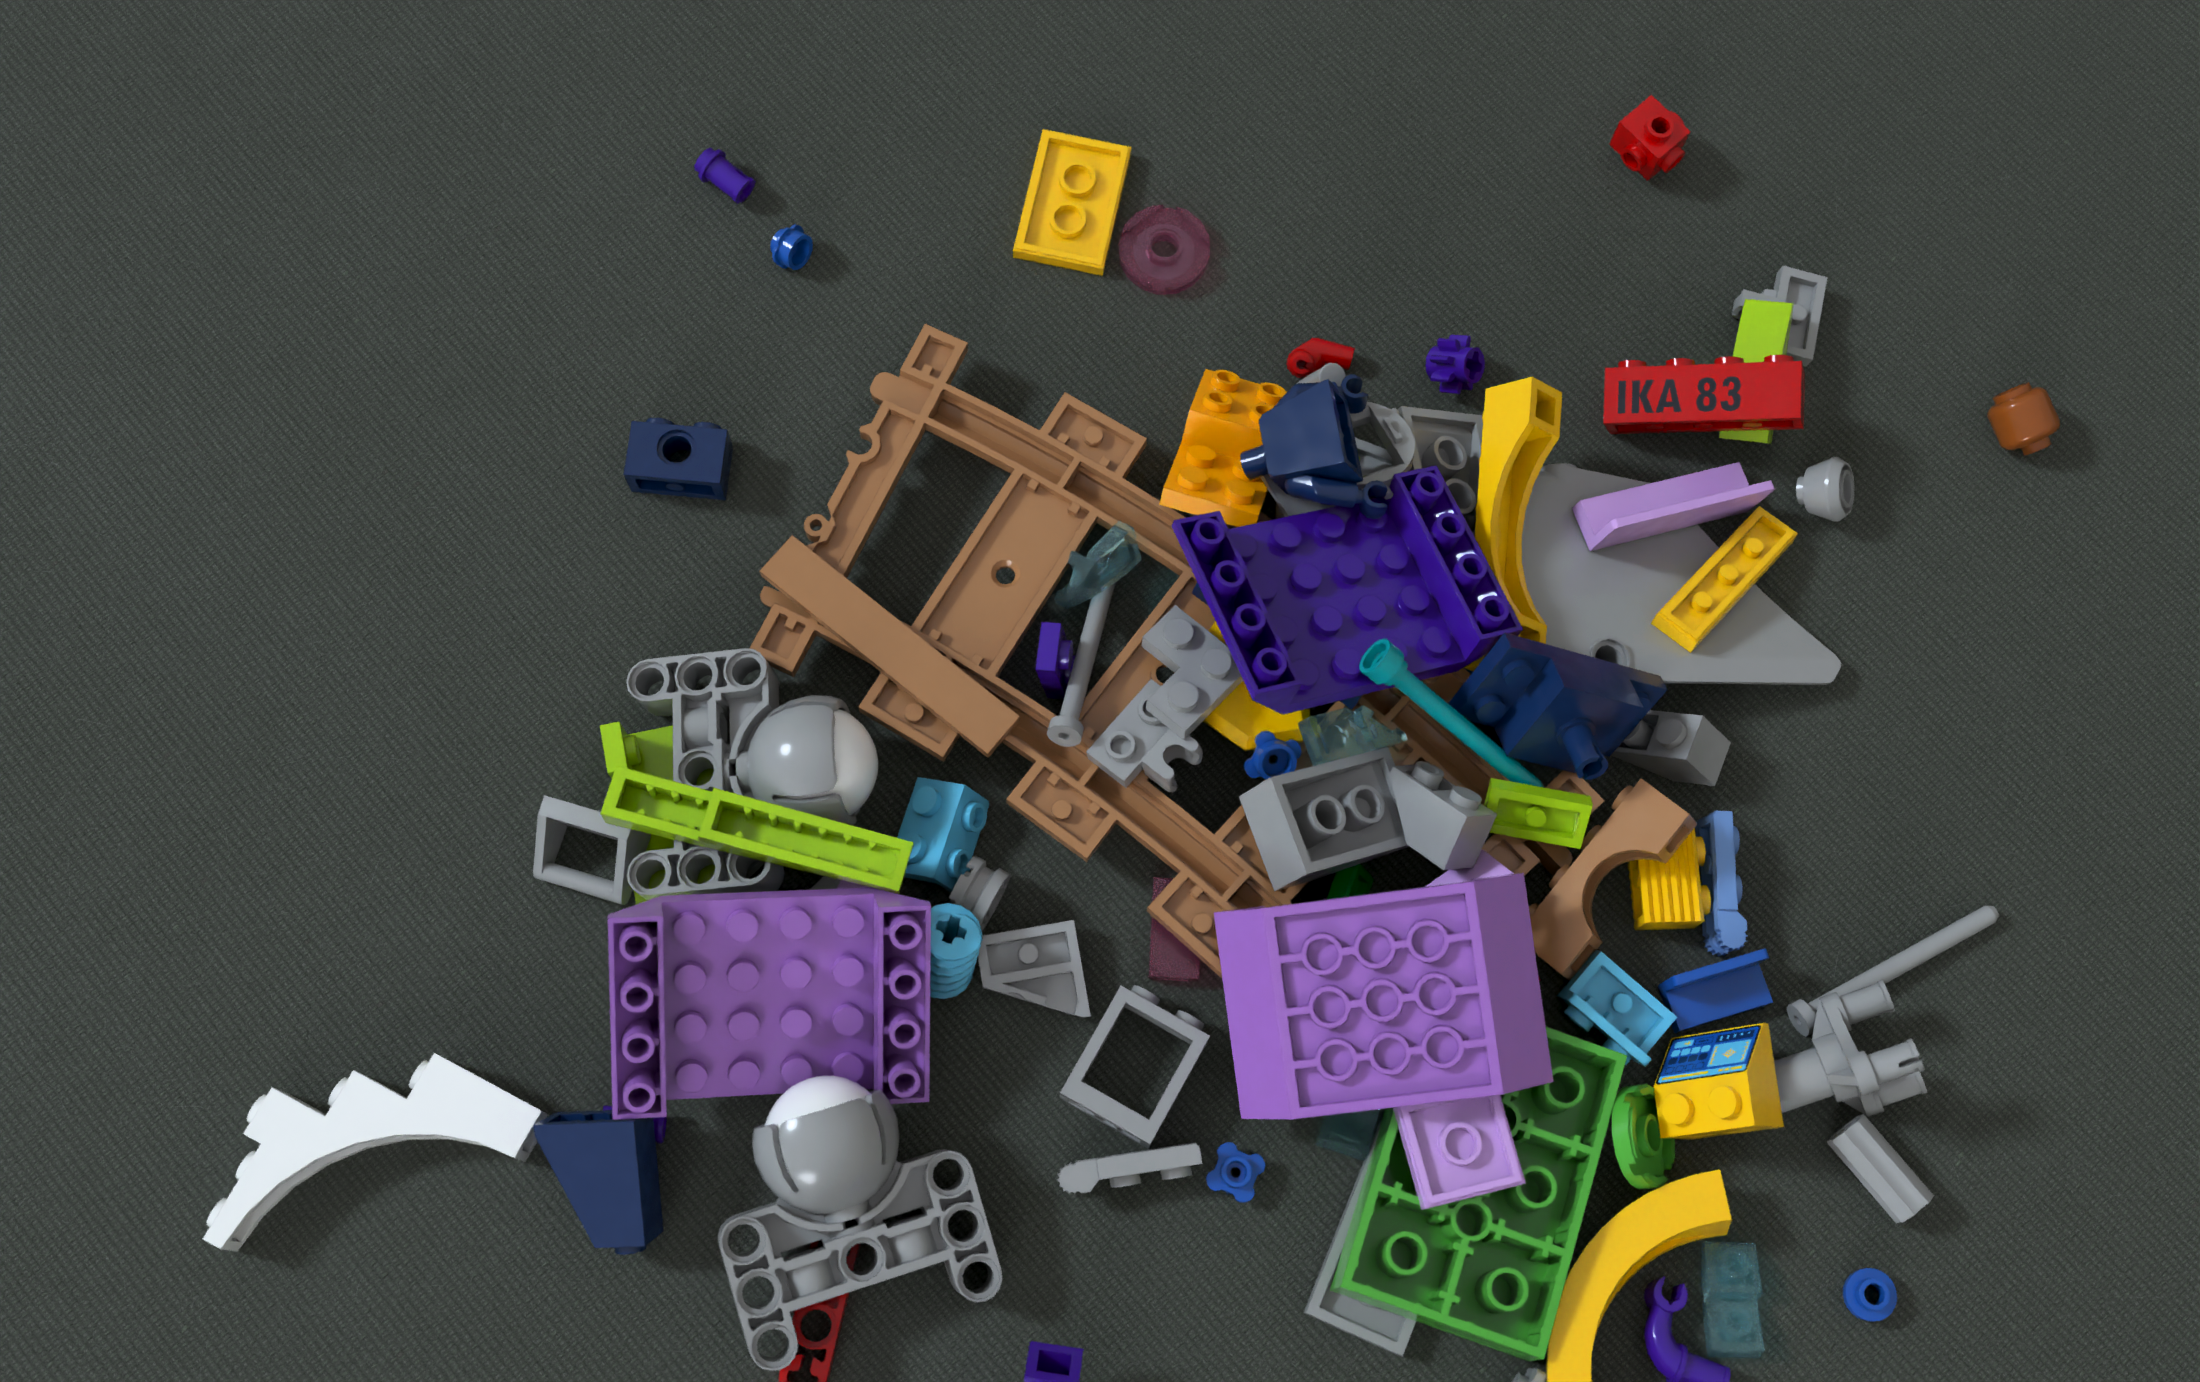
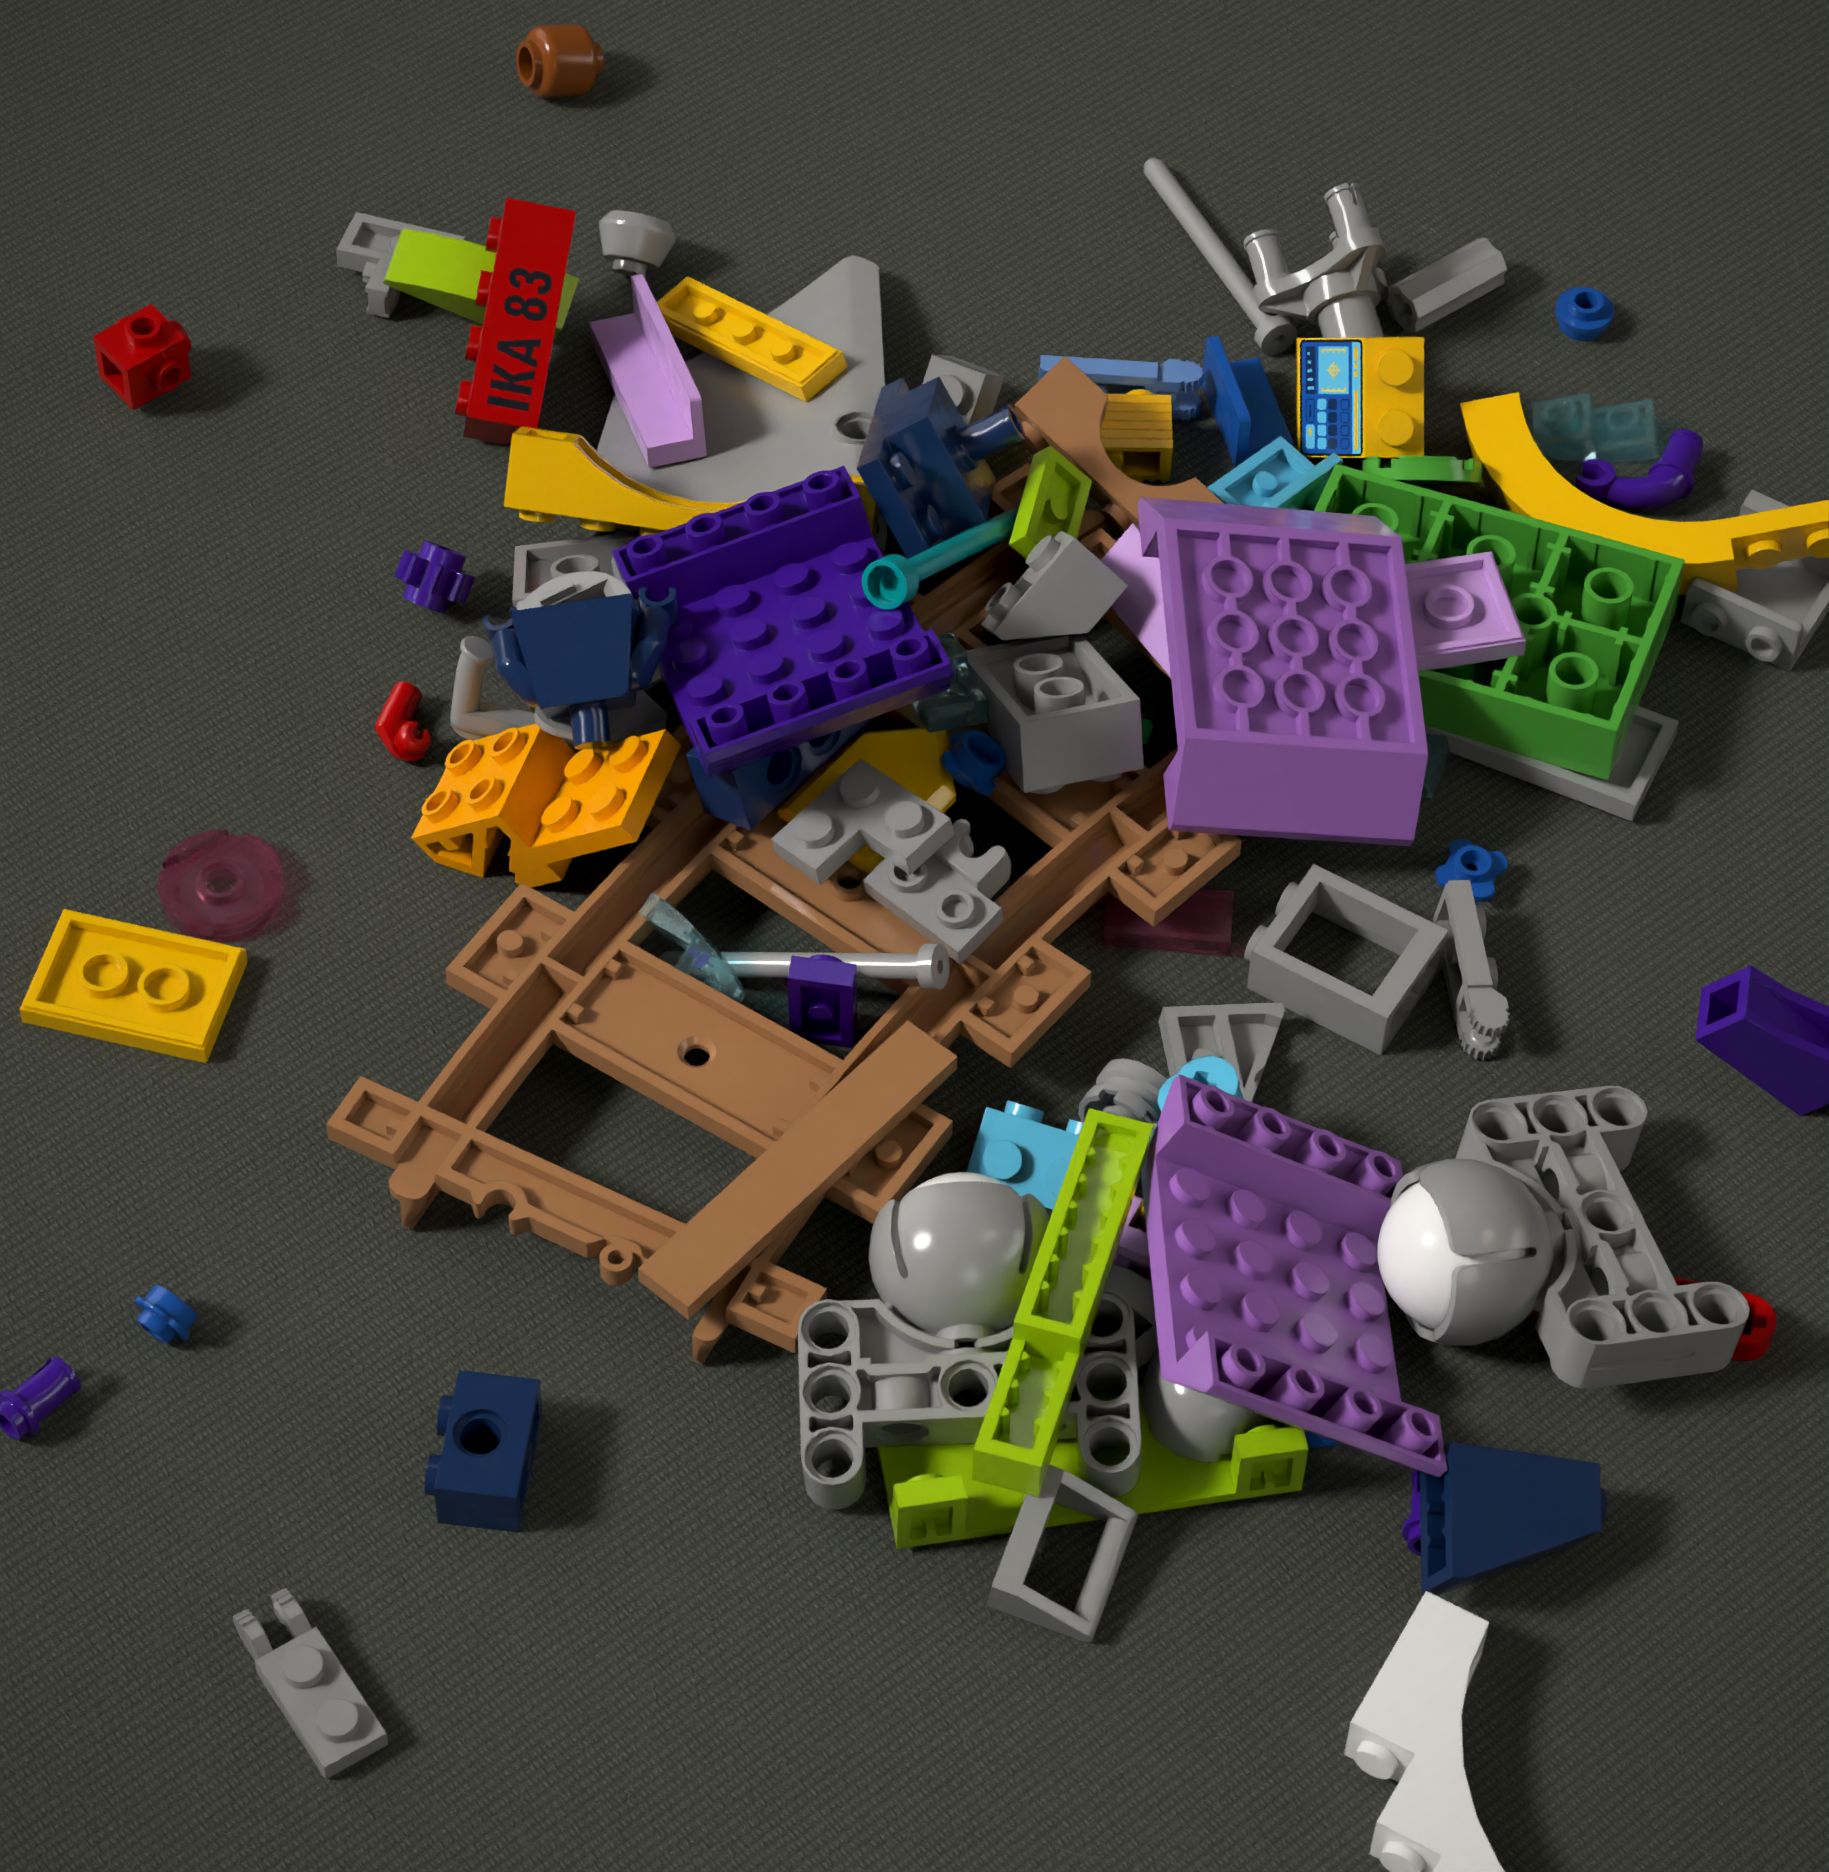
camera: 85 degrees left, 20 degrees down
none -> light grey hinge [232,1588,388,1779]

